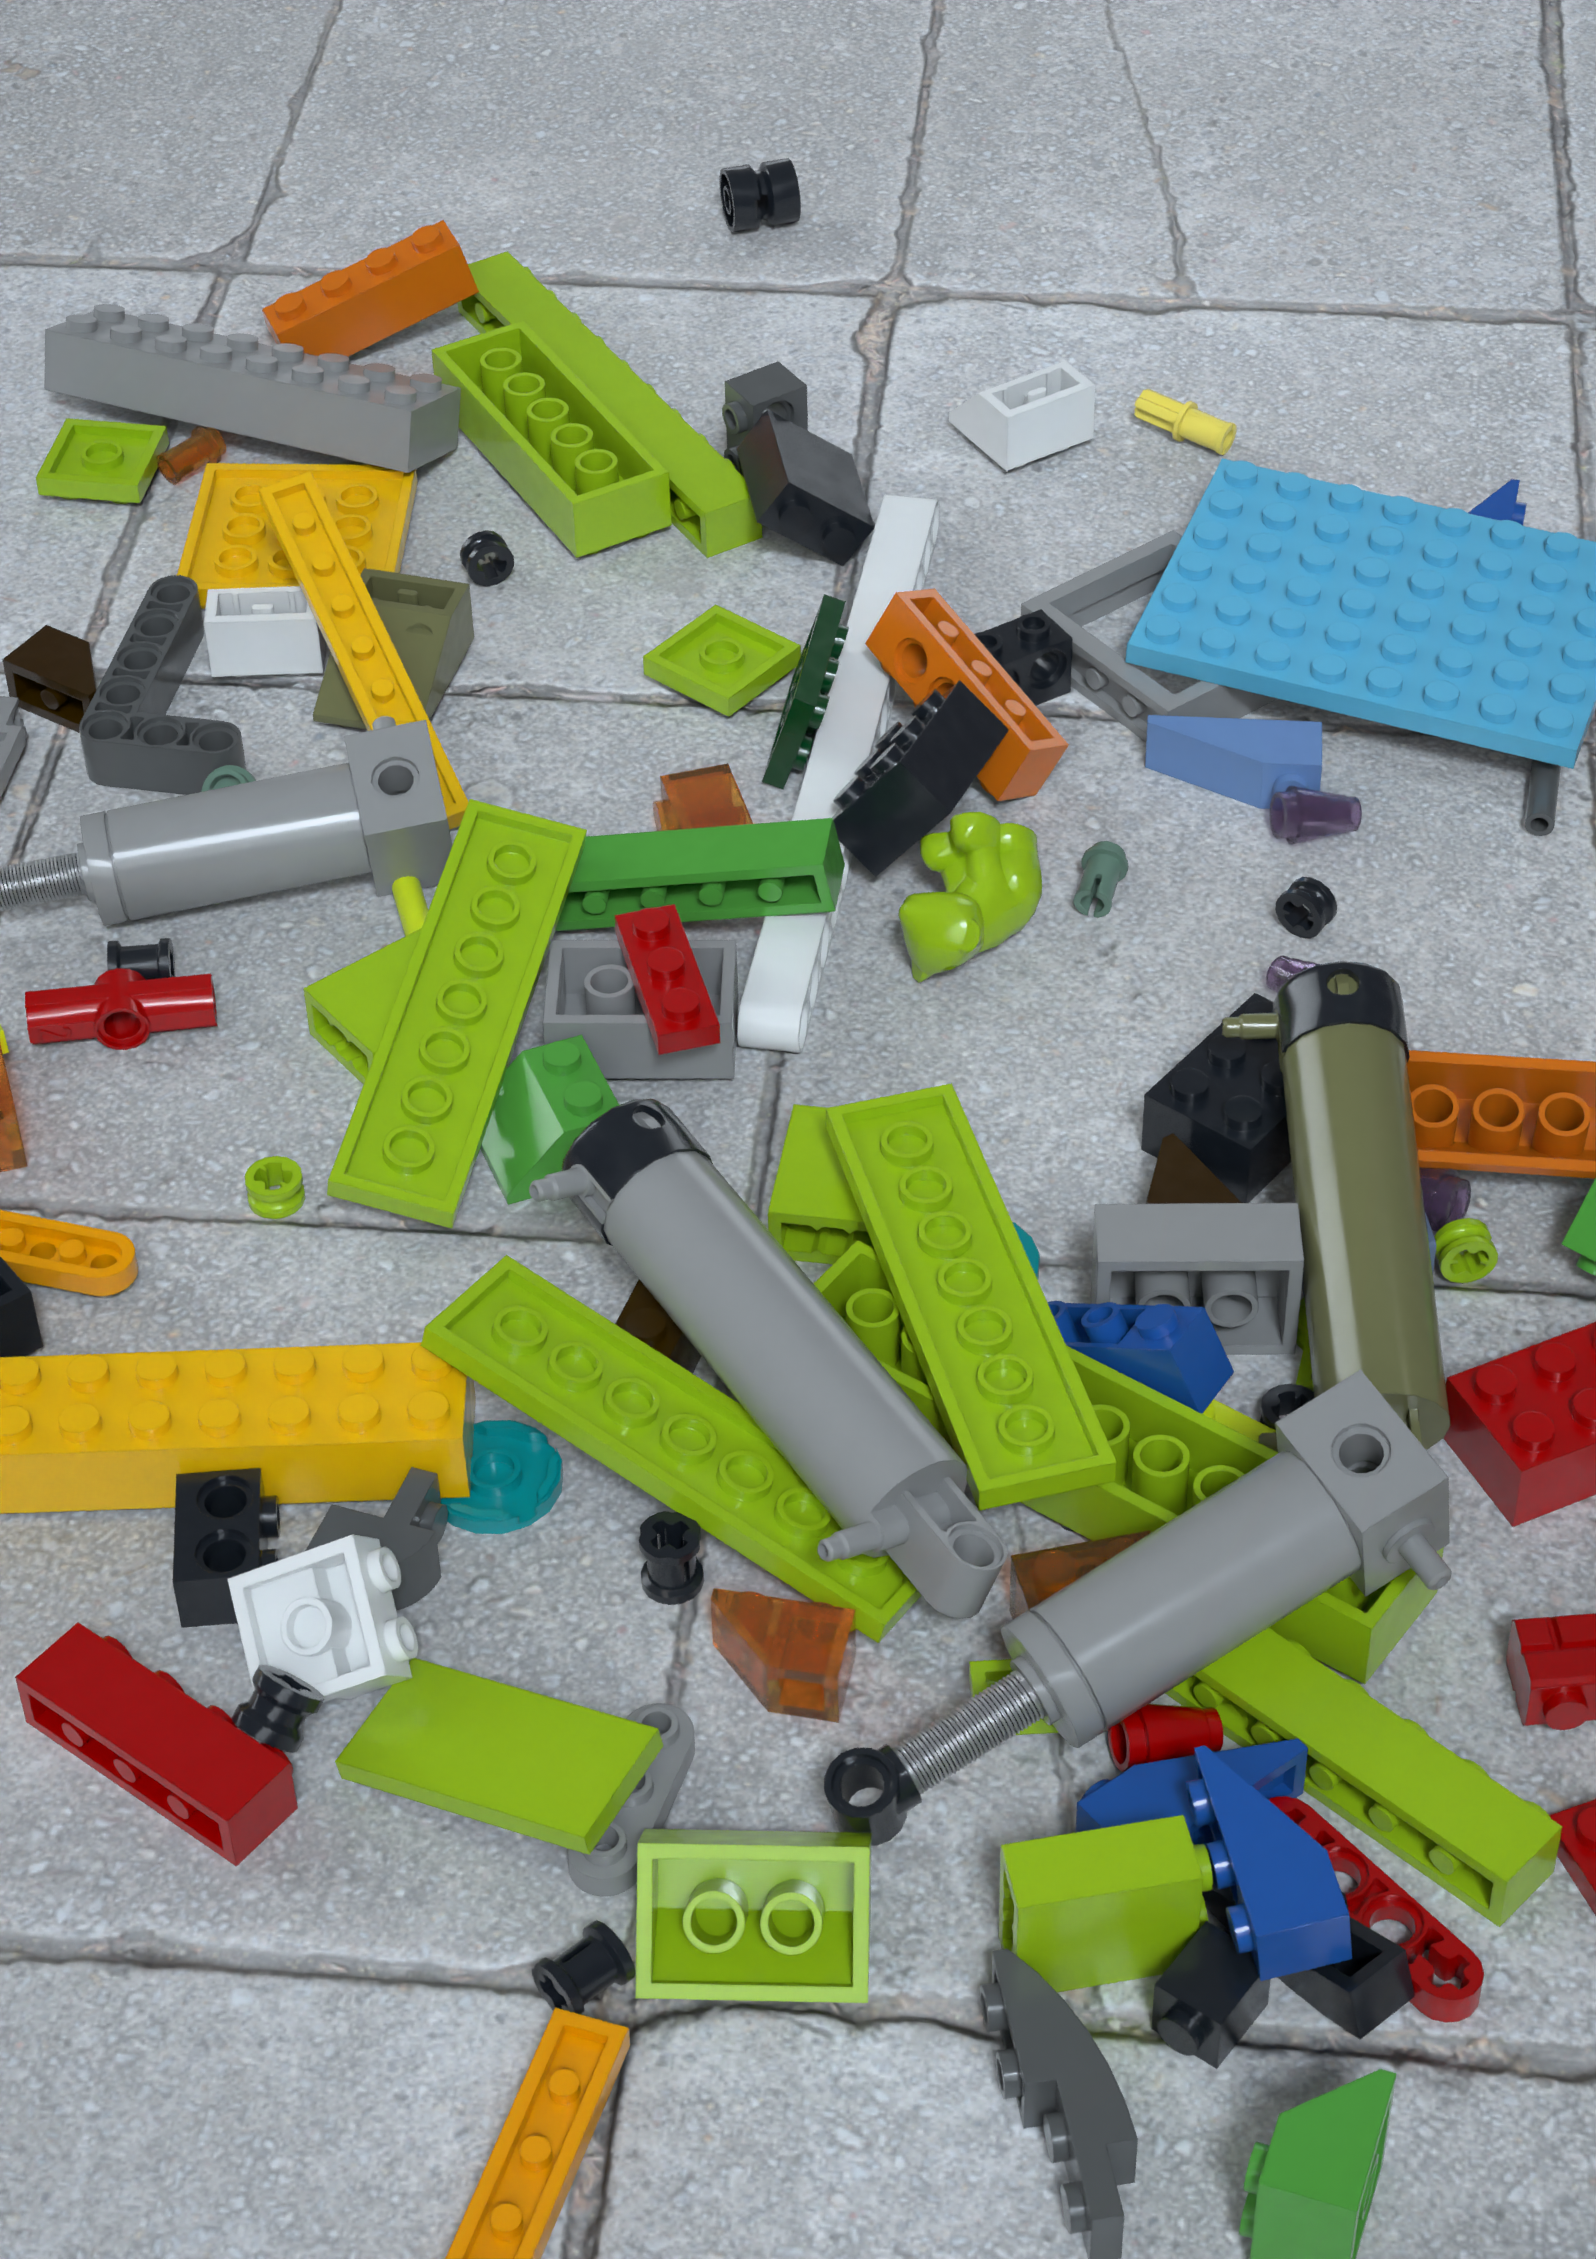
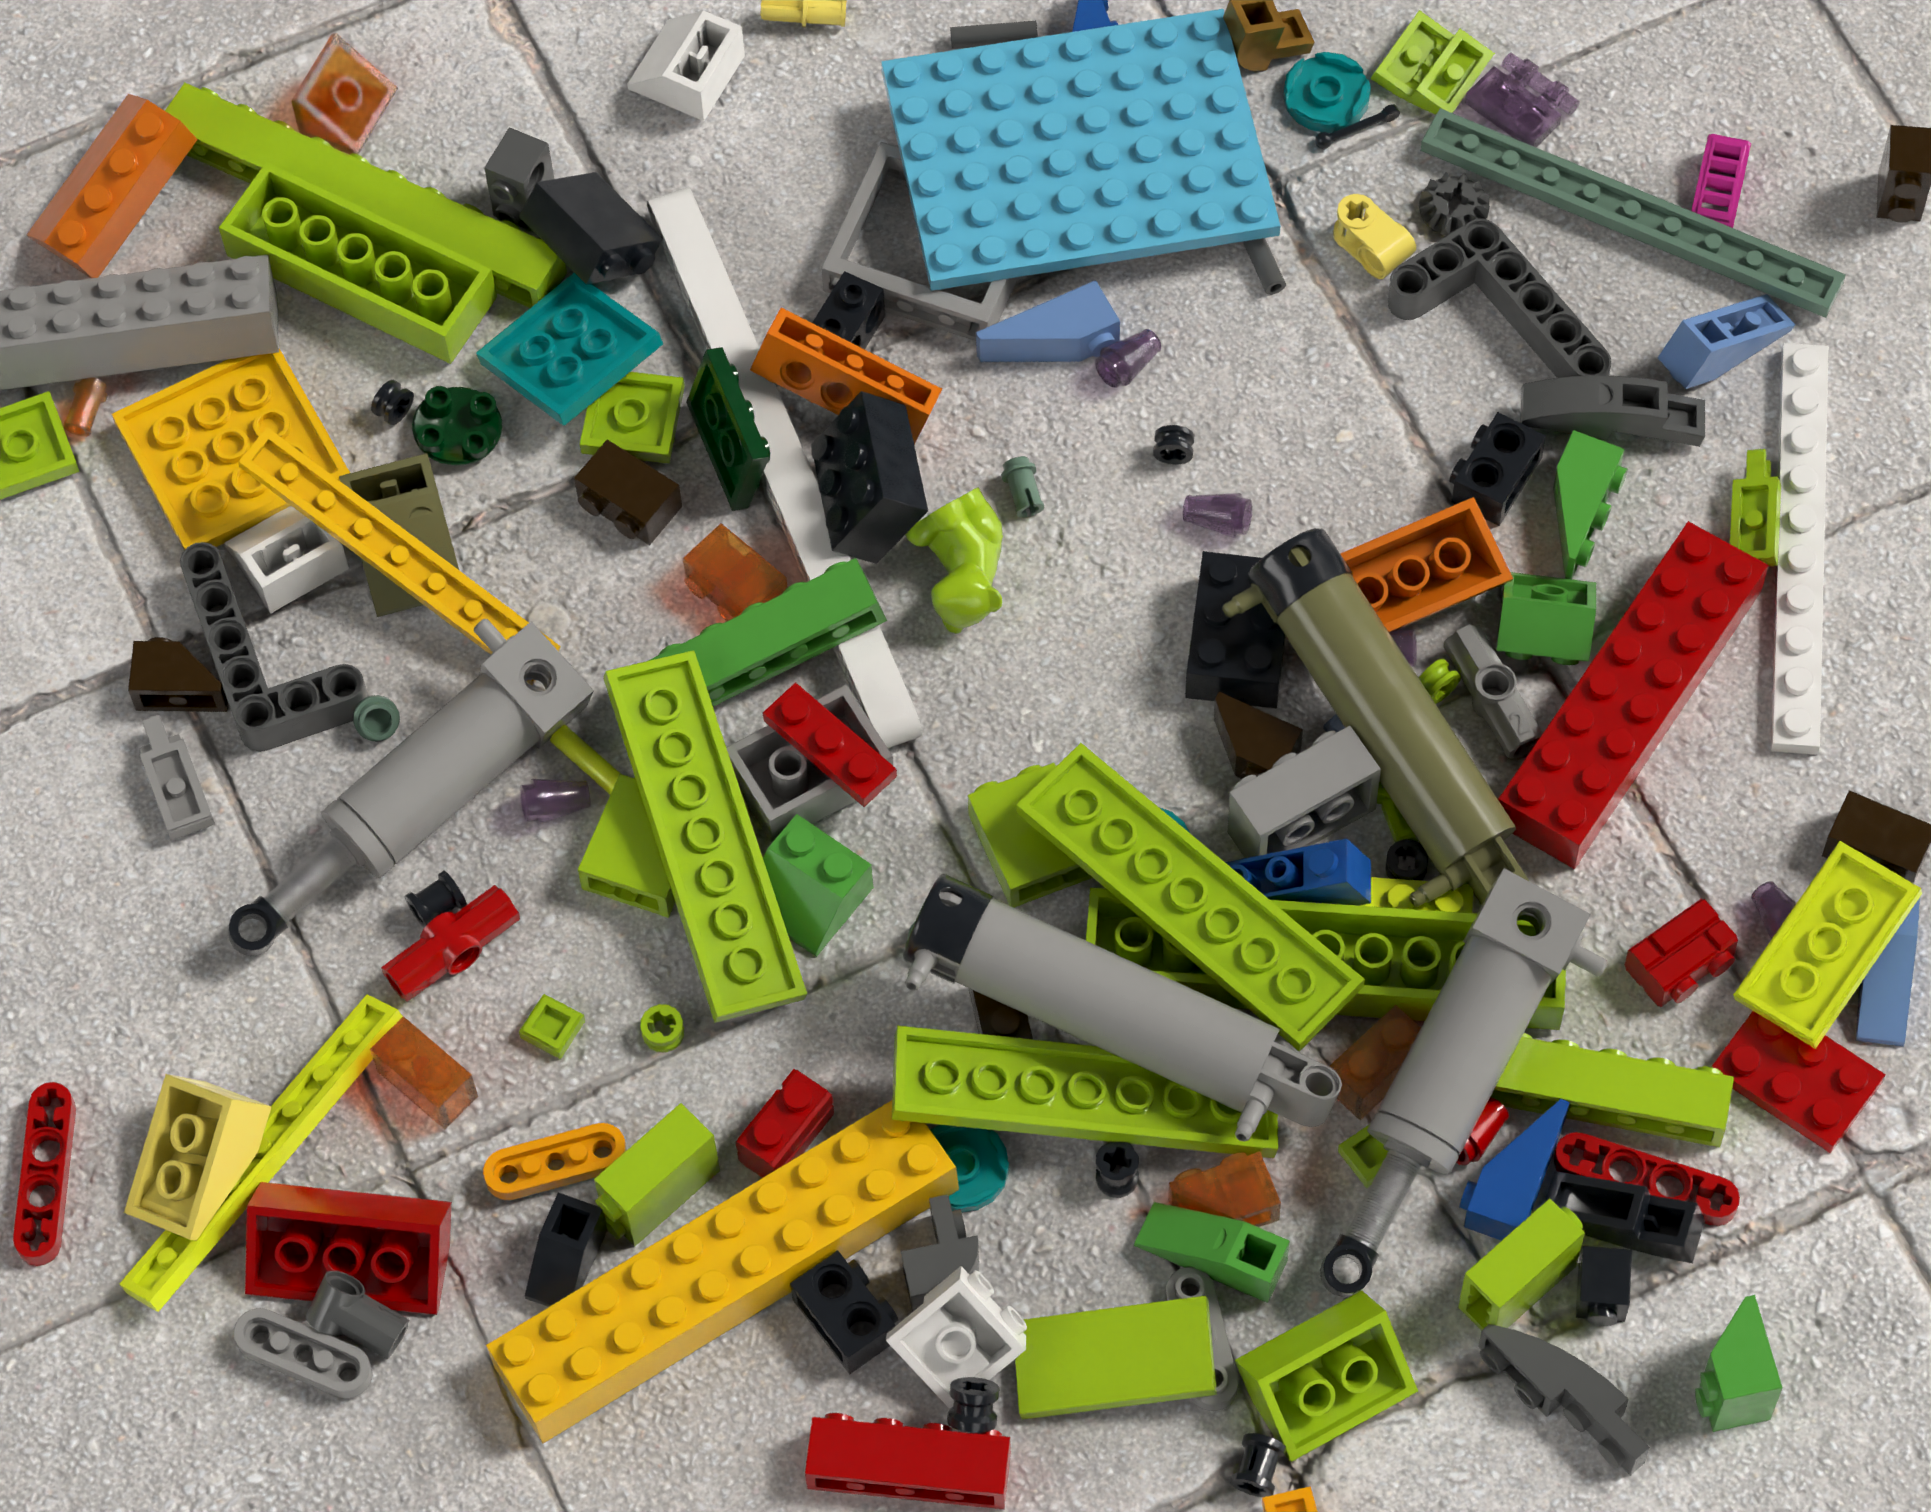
camera: 30 degrees left, 20 degrees up
blue slope [1185,1745,1352,1981] -> none
none -> clear orange slope [291,33,398,155]
none -> dark green dish [412,386,502,466]
none -> teal plate [476,273,663,426]
none -> lime tile [519,994,585,1059]
none -> clear purple cone [520,779,591,825]
none -> dark brown brick [574,439,682,546]
none -> lime brick [594,1103,720,1246]
none -> red brick [735,1069,835,1178]
none -> bright green slope [1134,1202,1290,1303]
none -> light grey piece [1444,624,1543,760]

